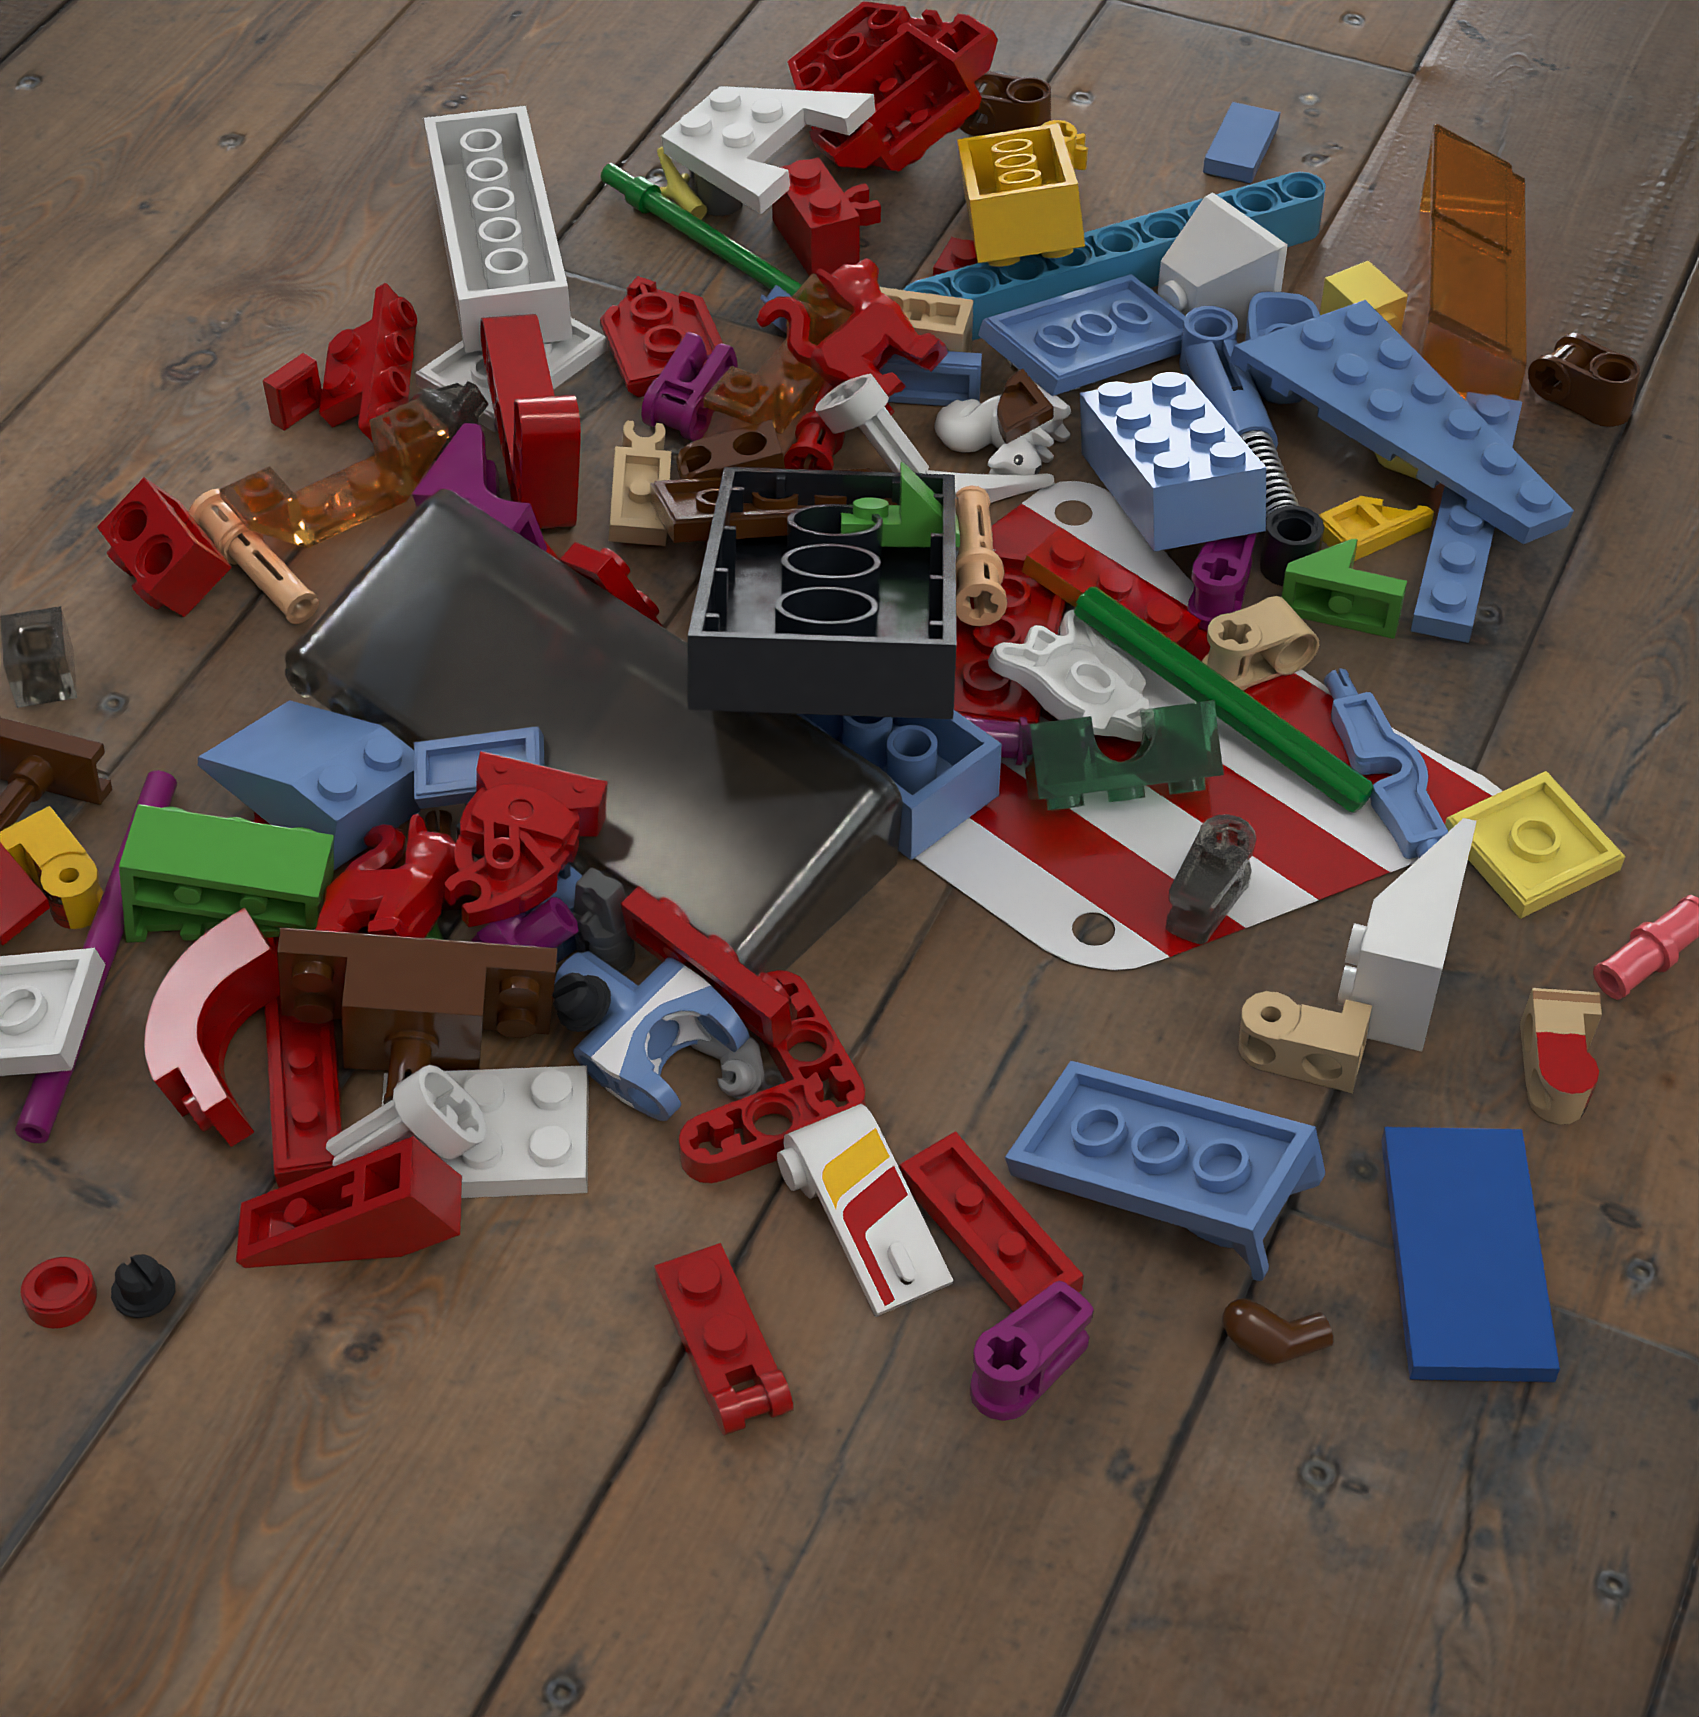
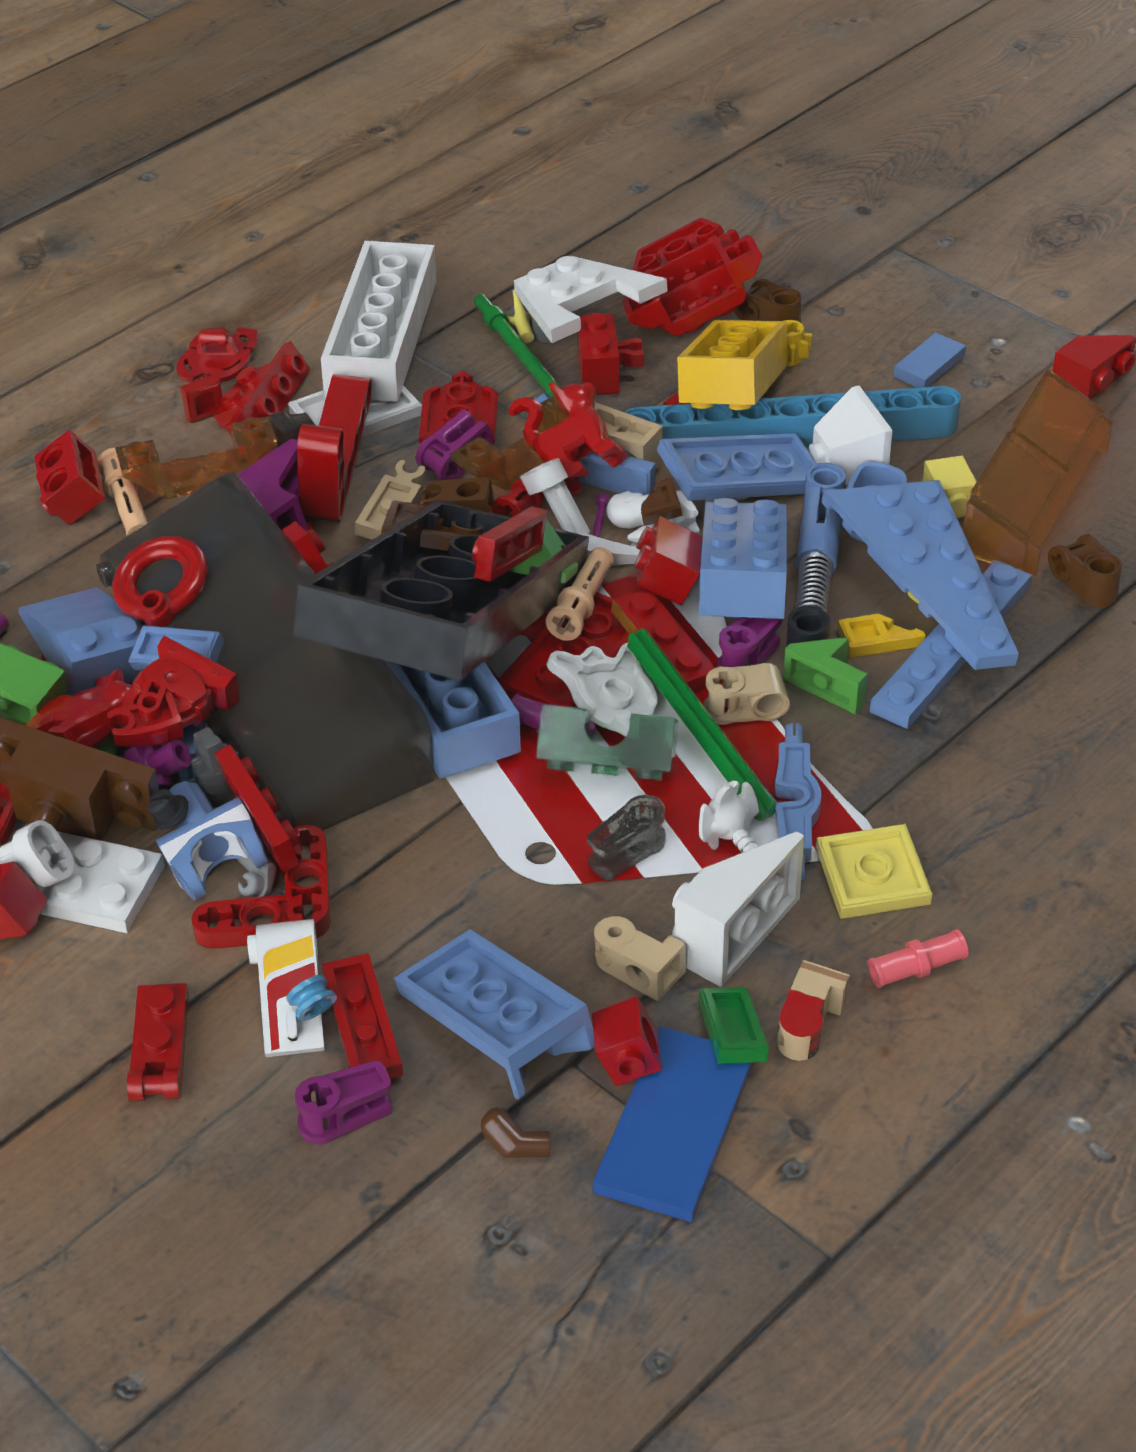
camera: 20 degrees right, 5 degrees down
none -> red piece [112,536,209,627]
none -> red shield [176,327,258,383]
none -> dark azure bush [286,975,337,1021]
none -> red plate [472,506,547,582]
none -> magenta hinge [592,492,611,538]
none -> red brick [592,996,662,1087]
none -> red brick [634,516,703,606]
none -> green tile [698,987,769,1064]
none -> white piece [699,780,759,853]
none -> red slope [1051,335,1136,401]

